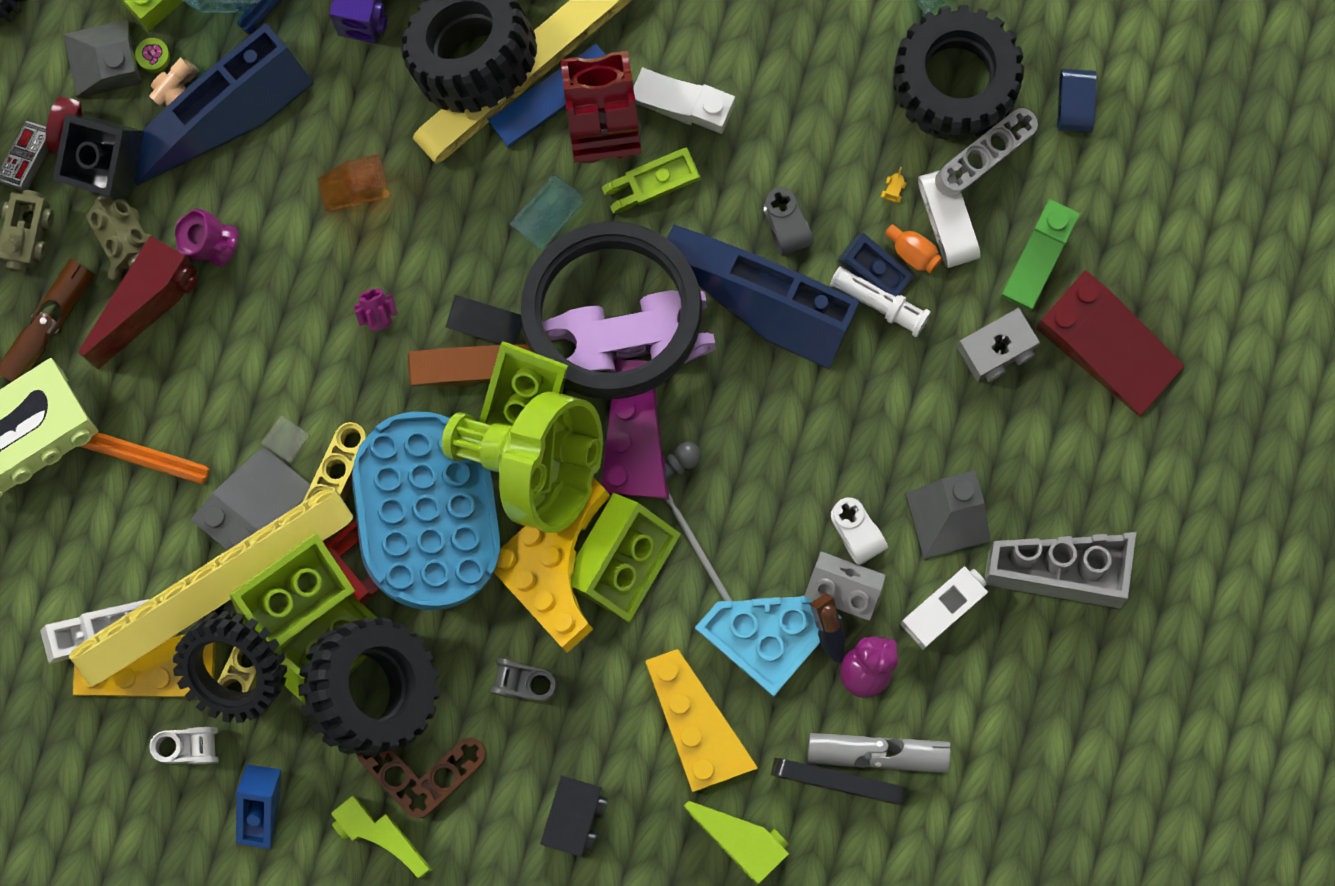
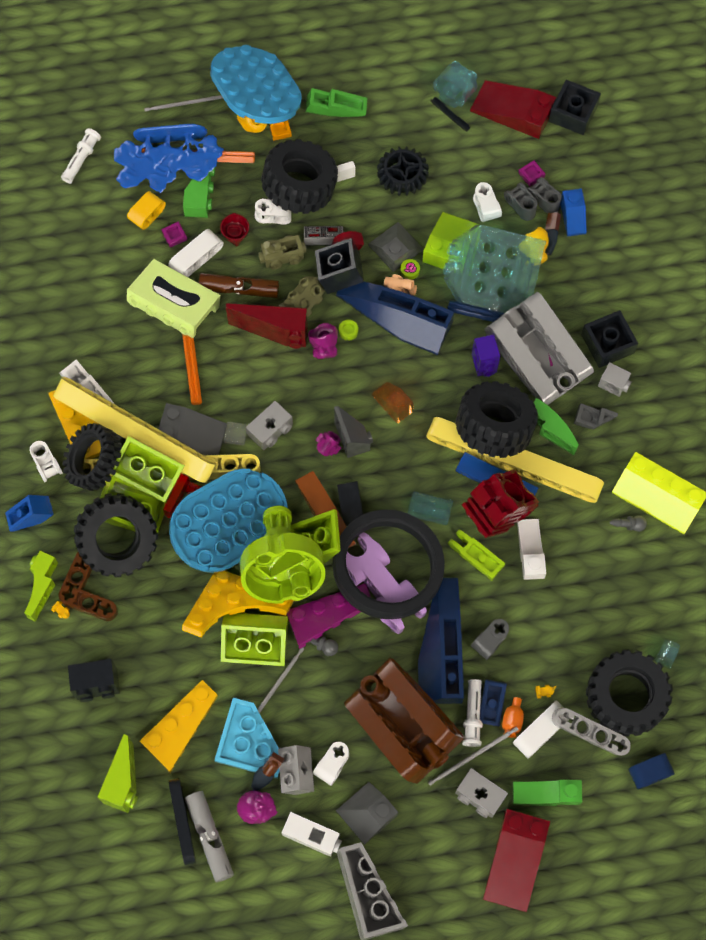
camera: 60 degrees right, 10 degrees down
dark grey piece [489,658,559,703] -> none
none -> yellow piece [51,601,70,619]
none -> light grey brick [246,401,293,451]
none -> dark grey slope [334,406,373,458]
none -> lime tile [339,320,358,341]
none -> reddish brown panel [344,657,465,784]
none -> light grey piece [428,726,519,786]

